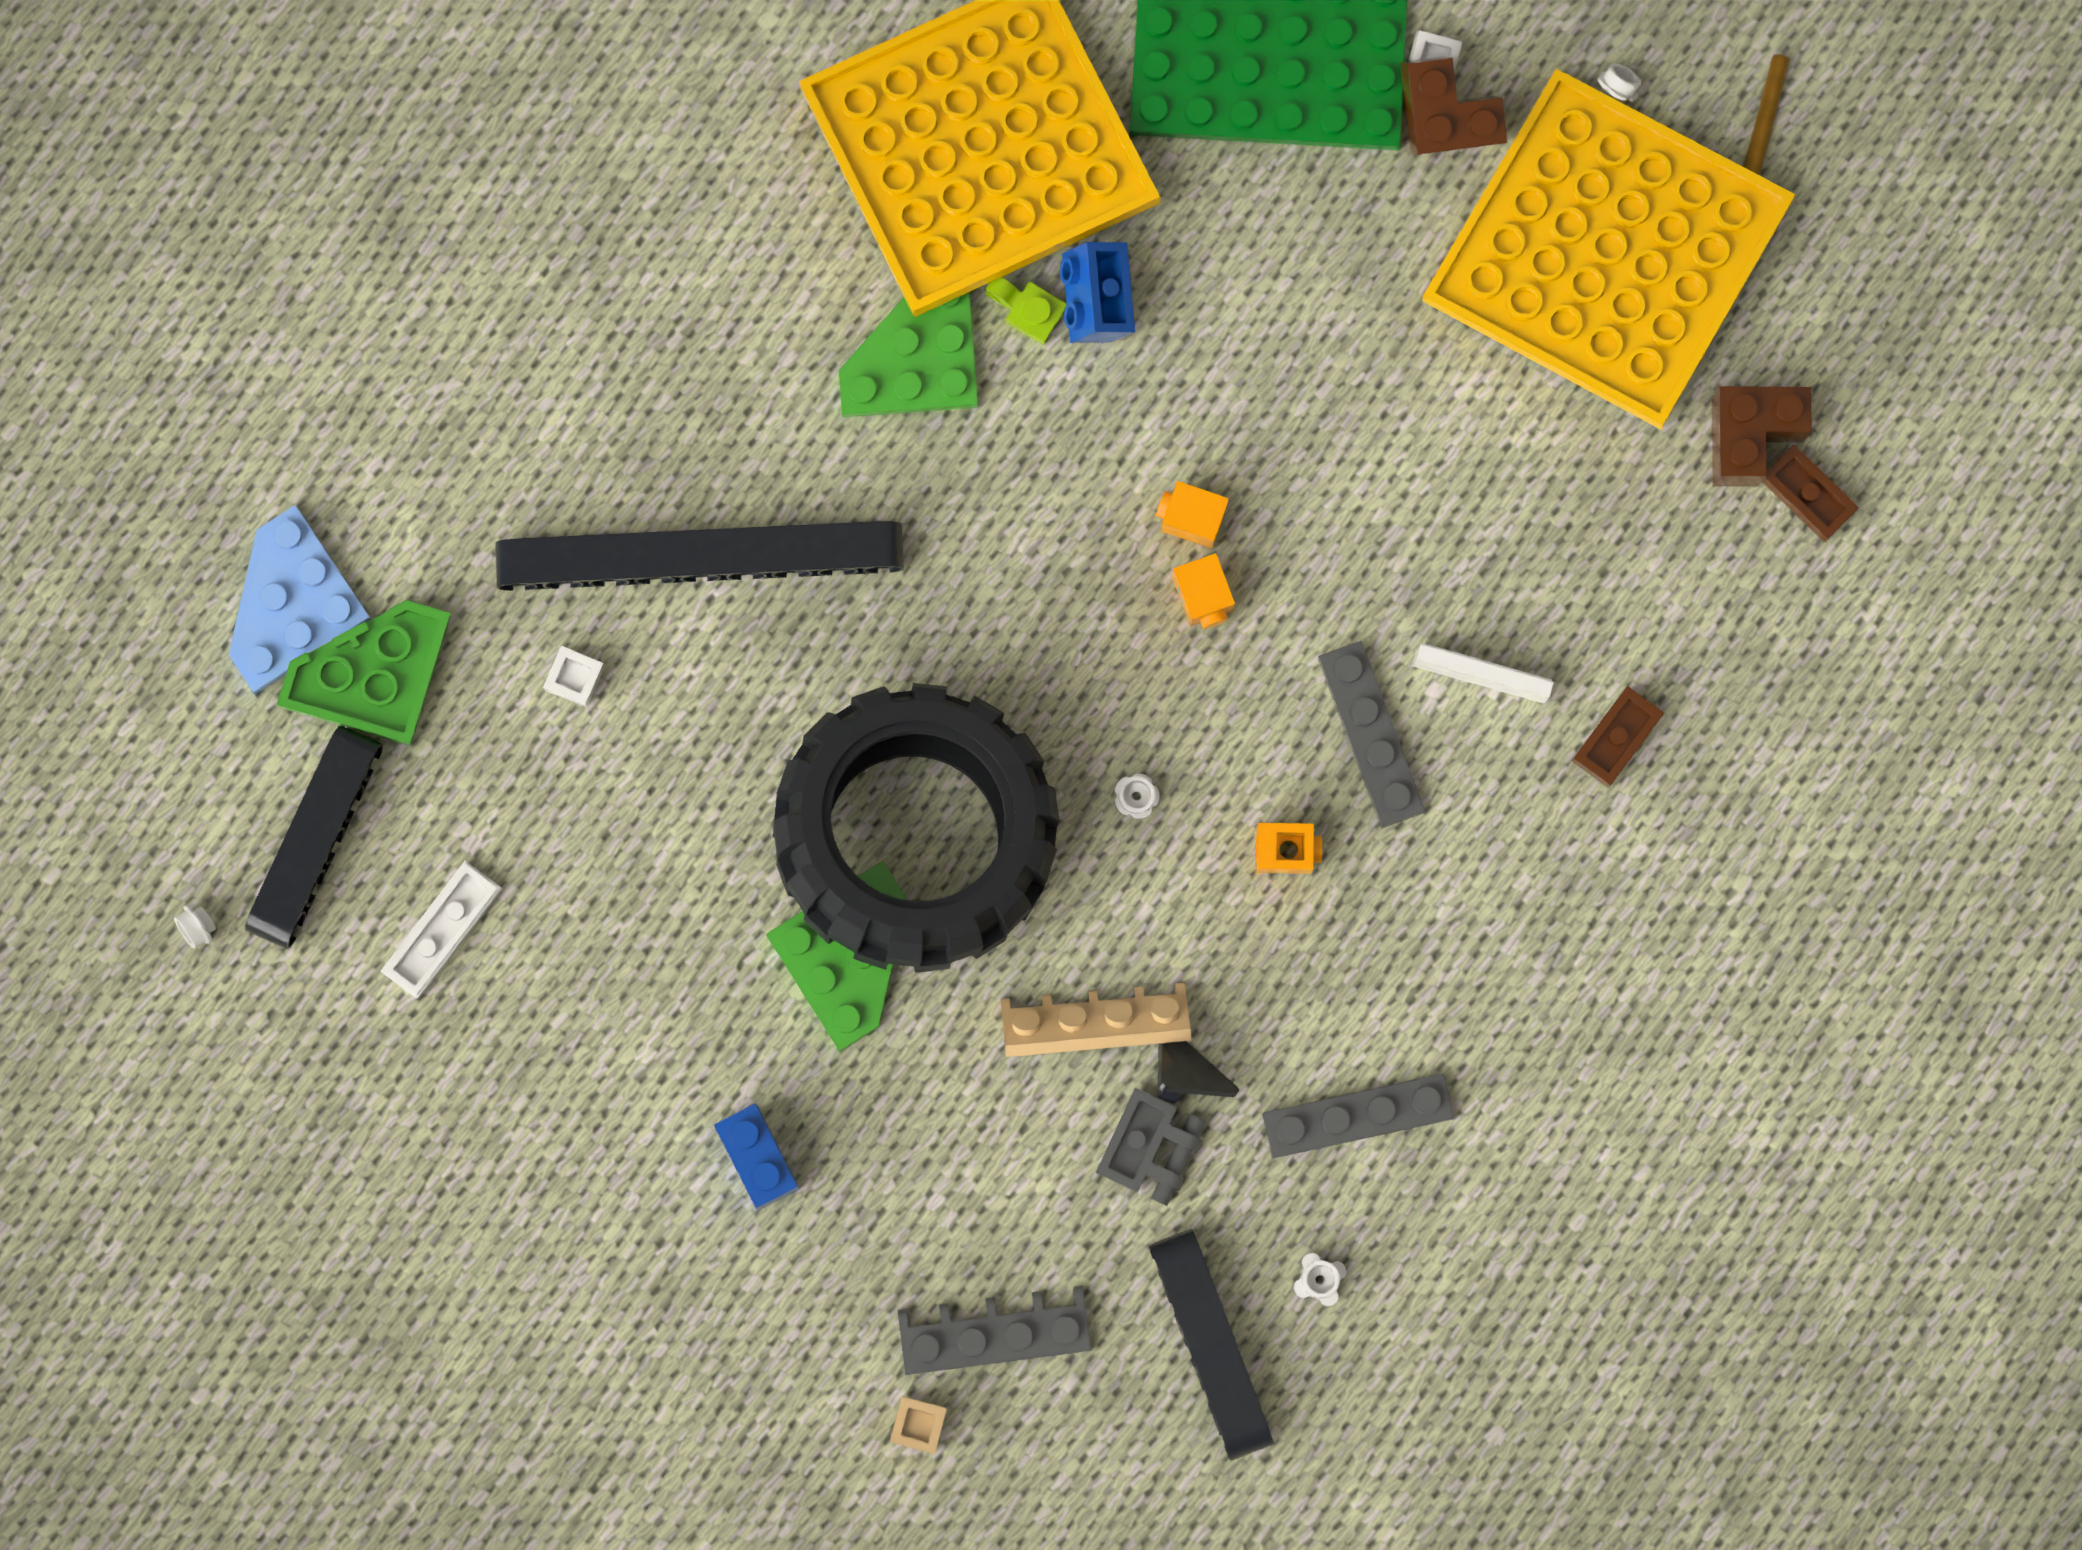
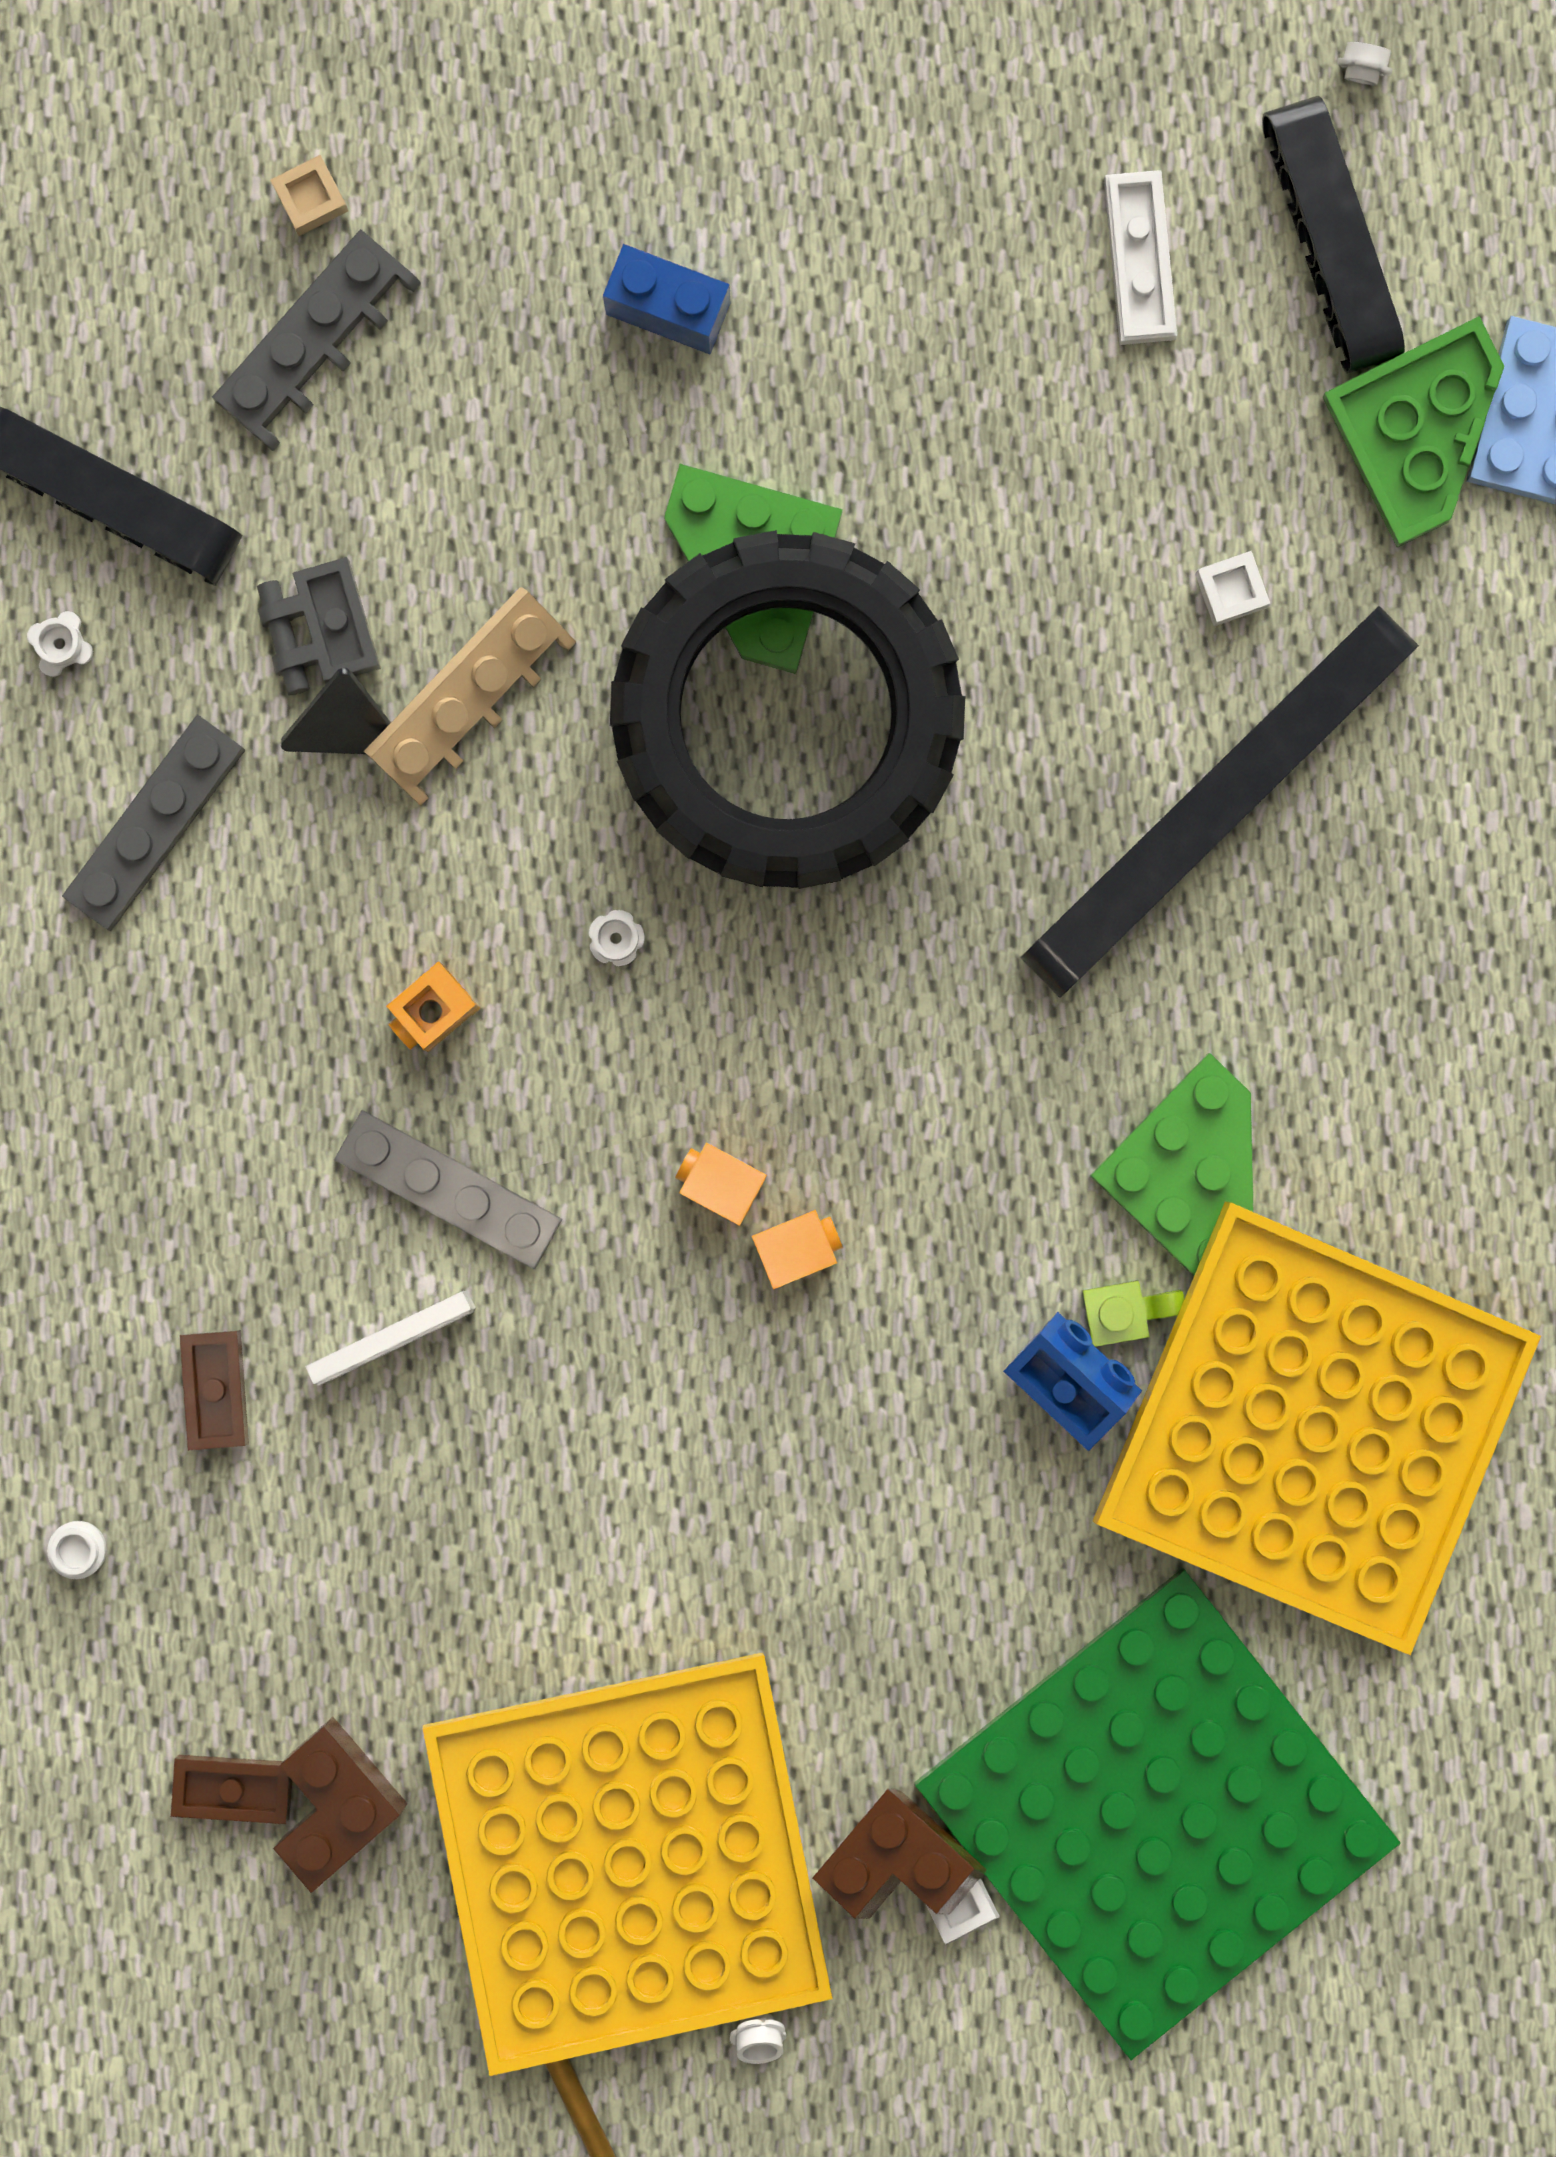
camera: 140 degrees right, 5 degrees up
none -> white plate [47,1521,107,1579]

